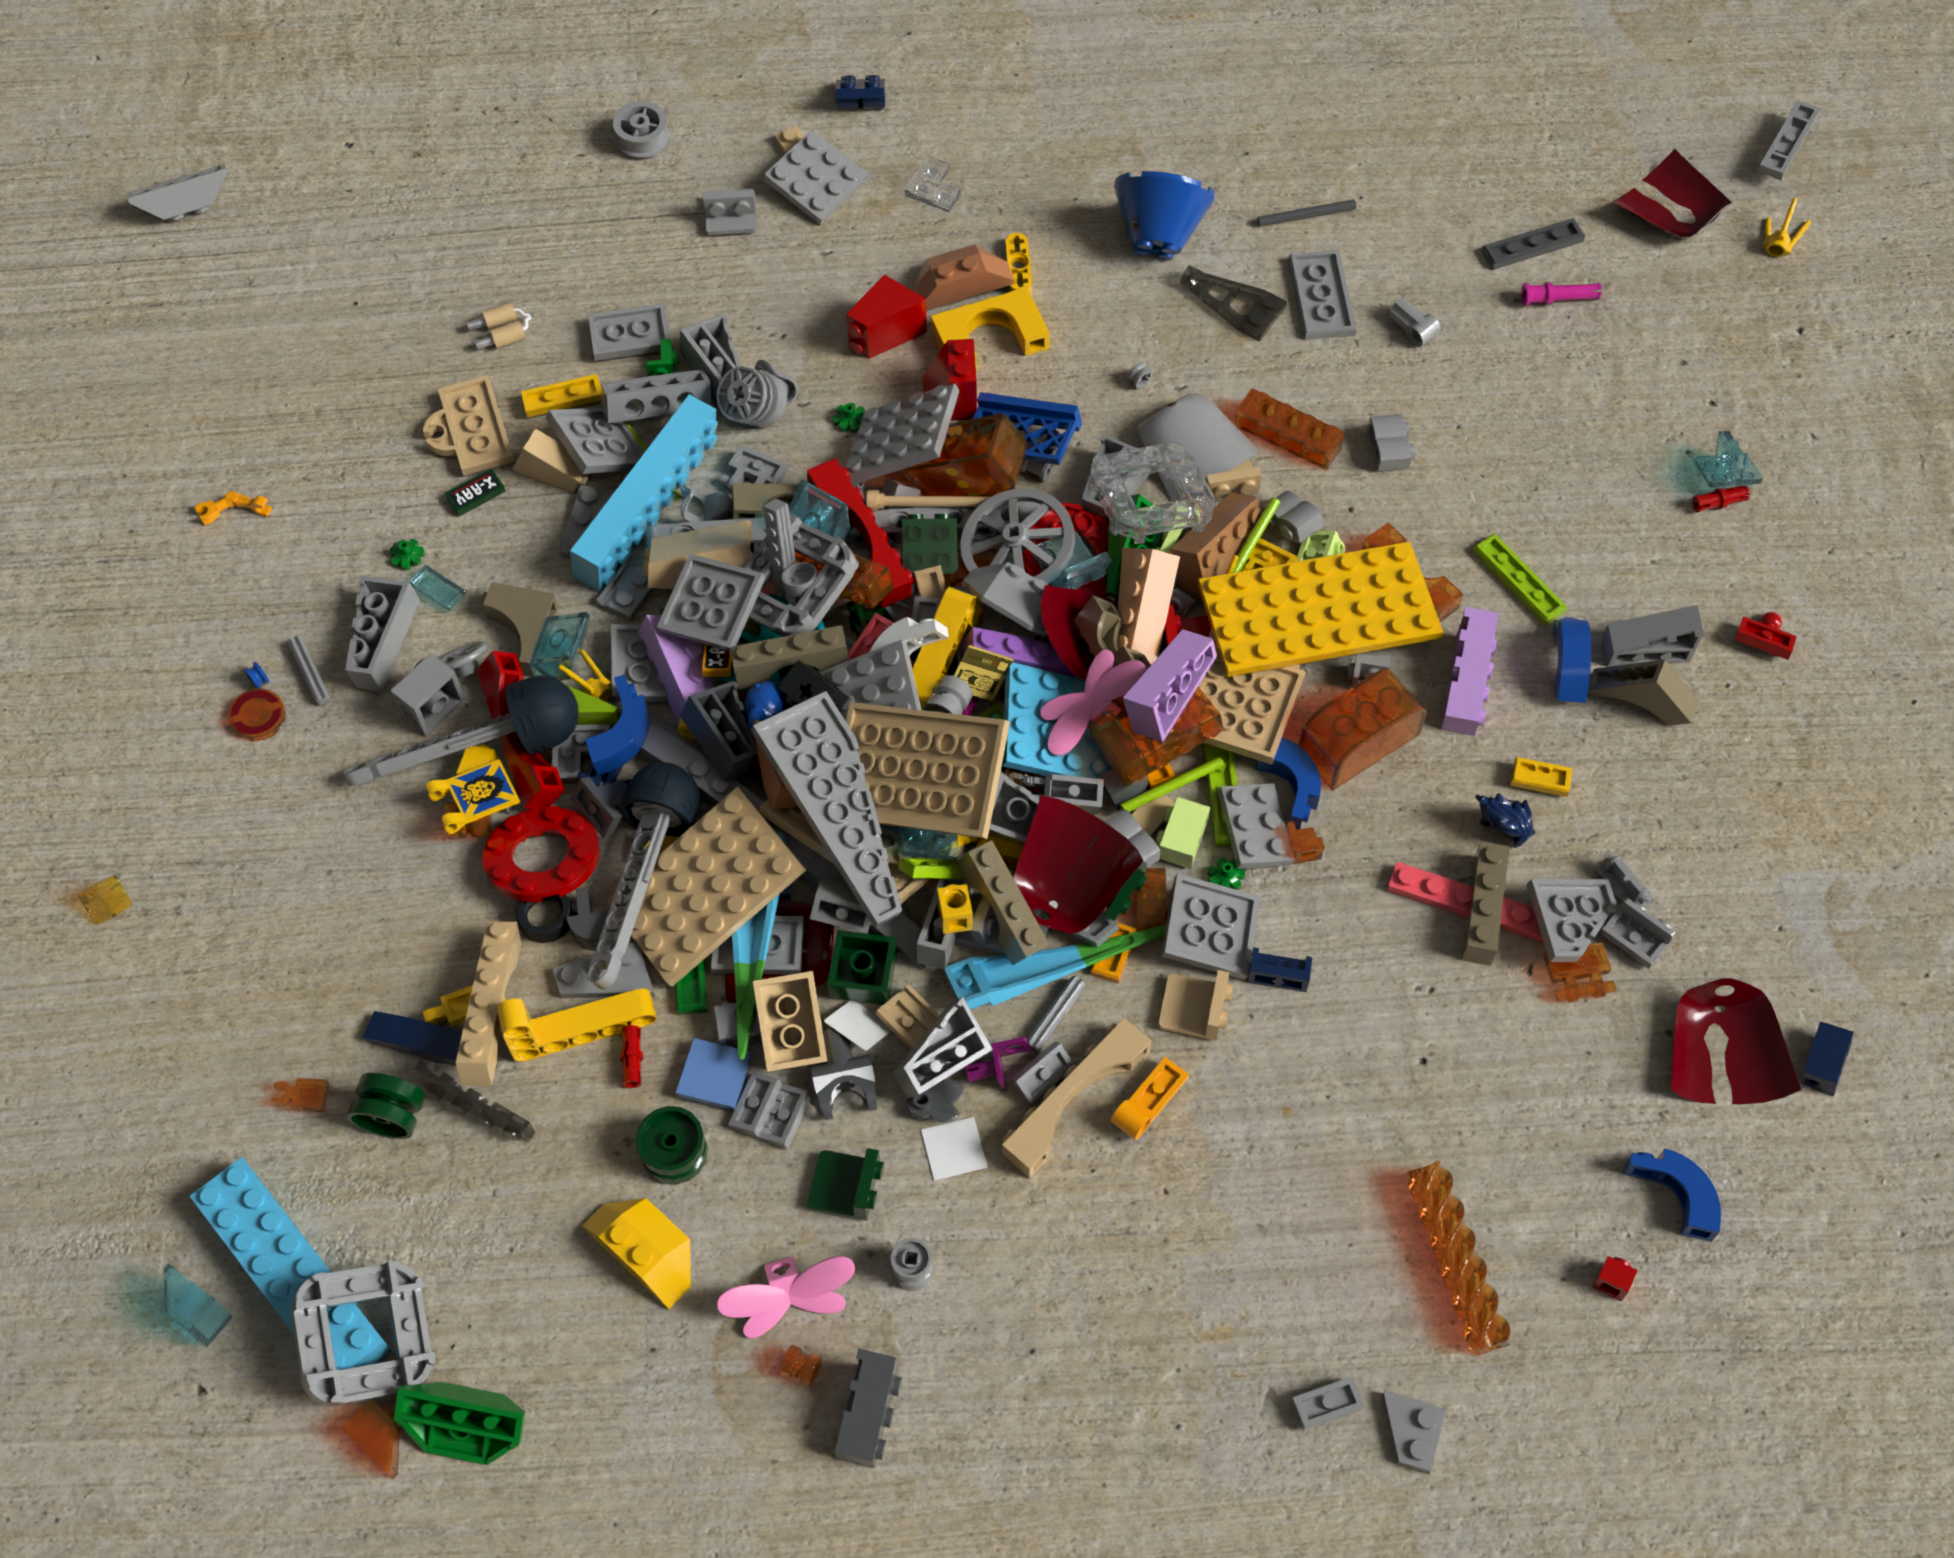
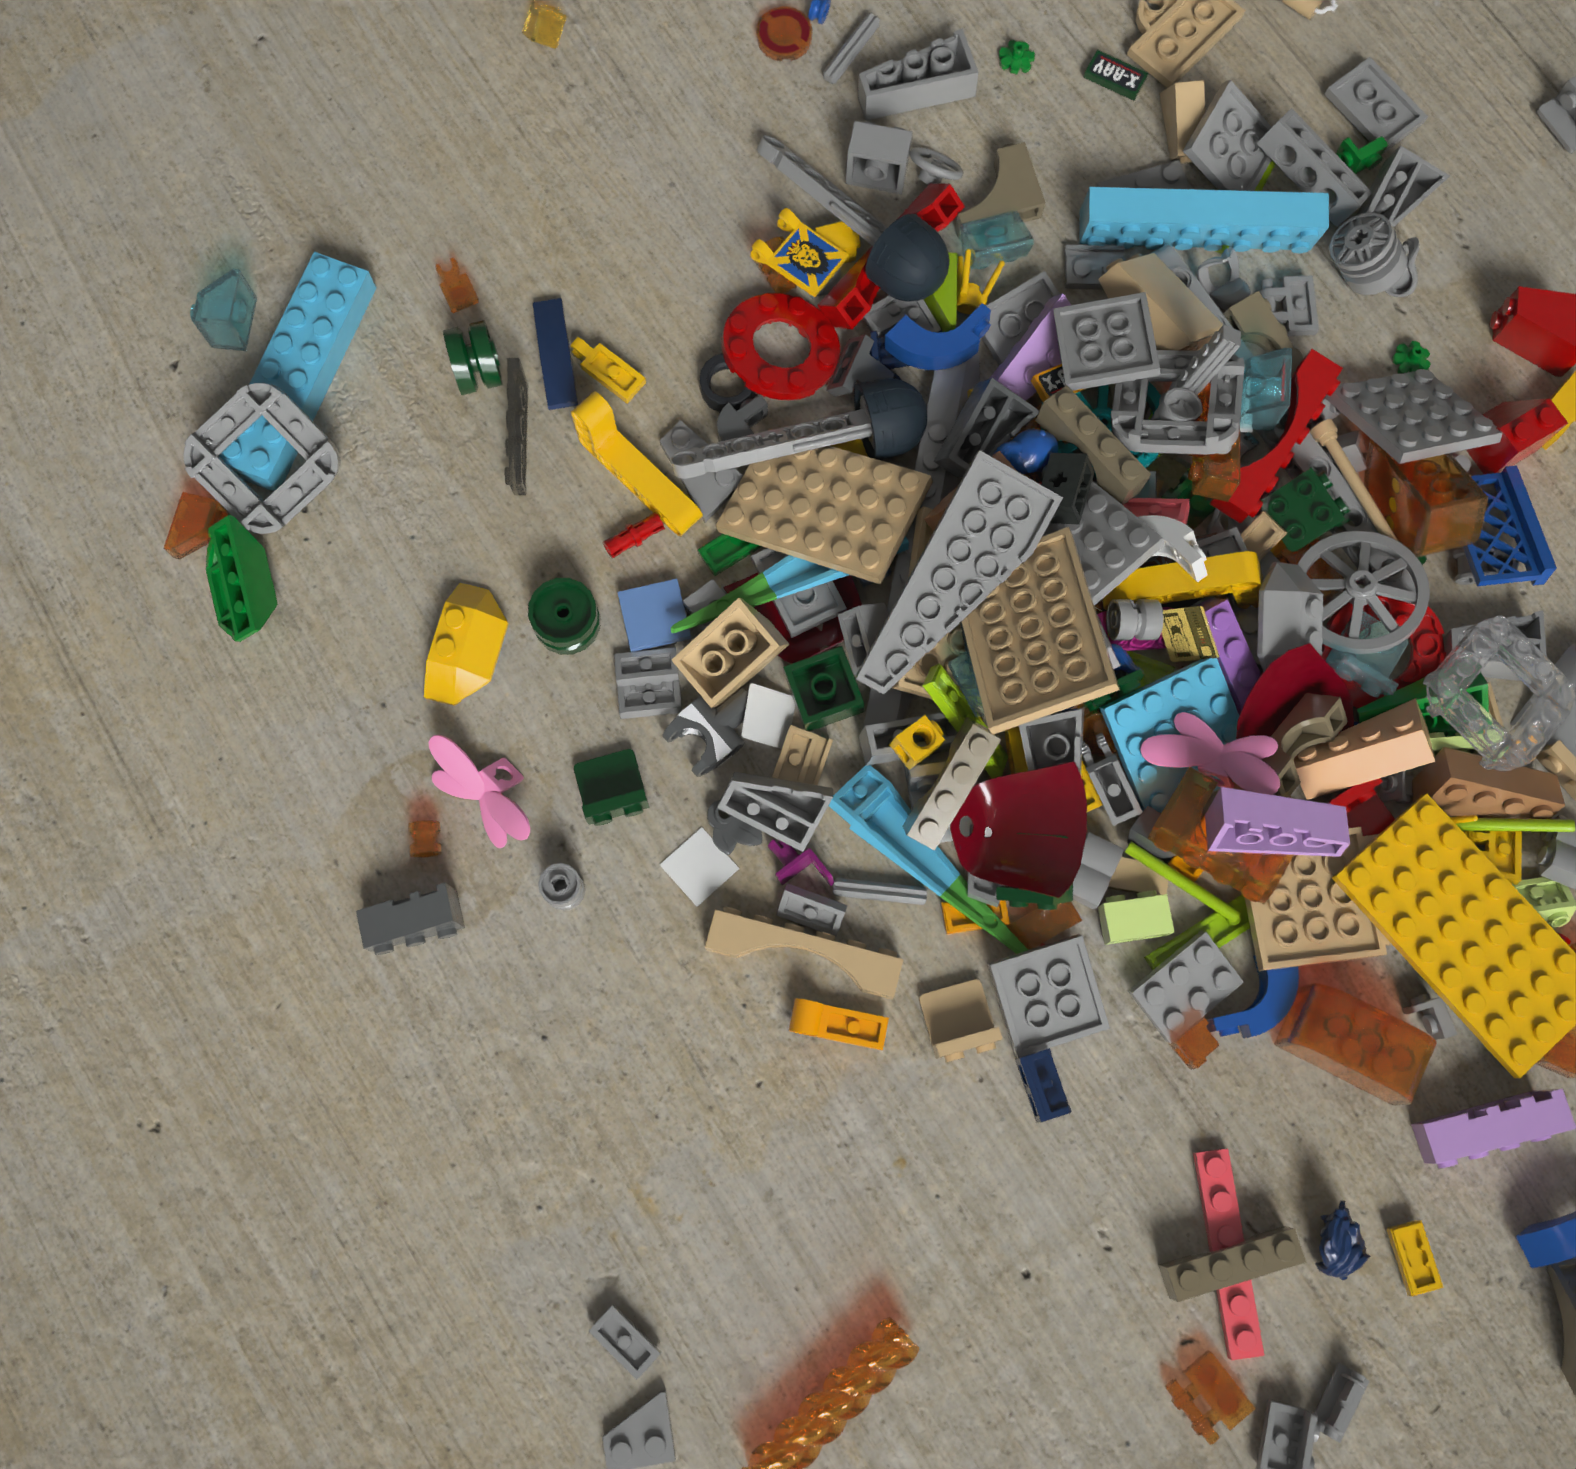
camera: 60 degrees right, 15 degrees up
clear light blue tile [409,565,467,611] -> none
tan arch [456,921,521,1086] -> none
yellow plate [521,374,602,418] -> none
green plant [1208,858,1245,890] -> none
light grey plate [1526,879,1617,962] -> none

